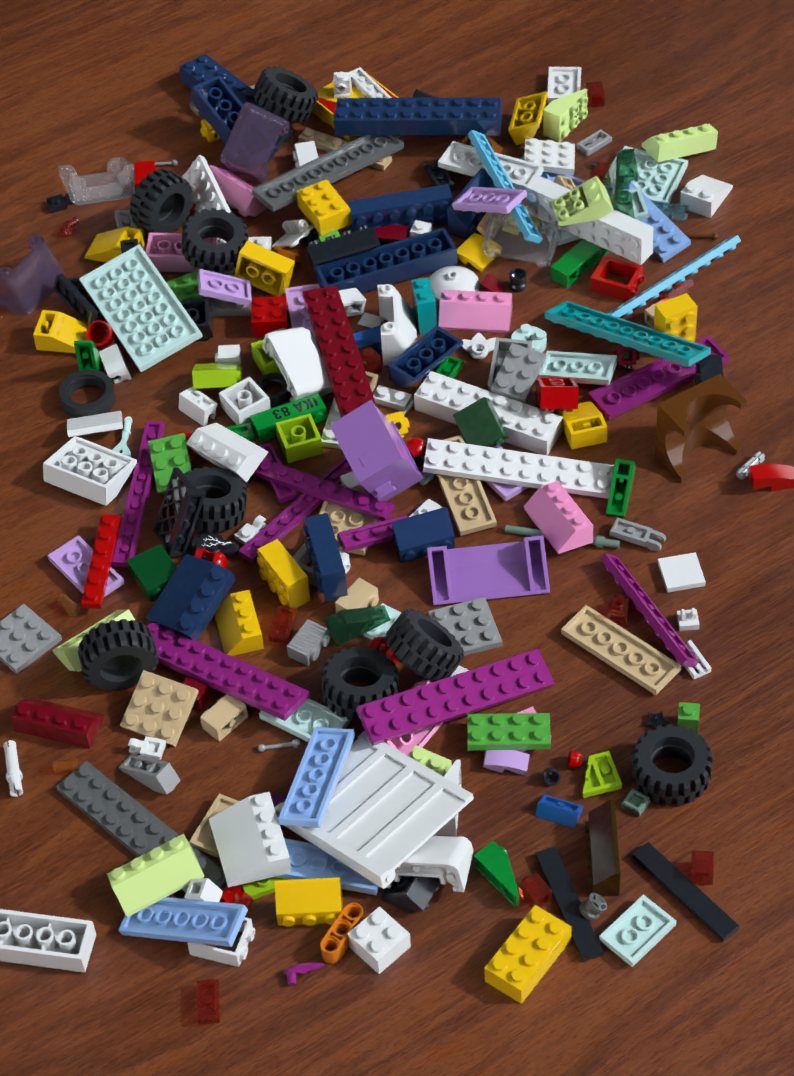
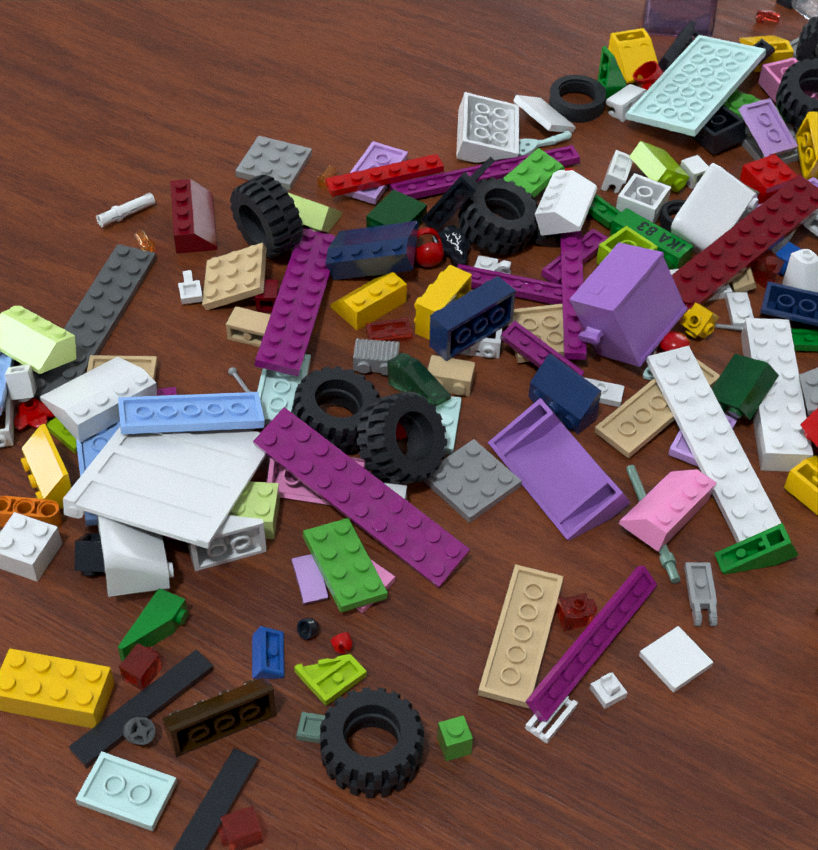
camera: 60 degrees right, 0 degrees up
light grey slope [119,754,181,795] -> none
black piece [645,711,669,728] -> none

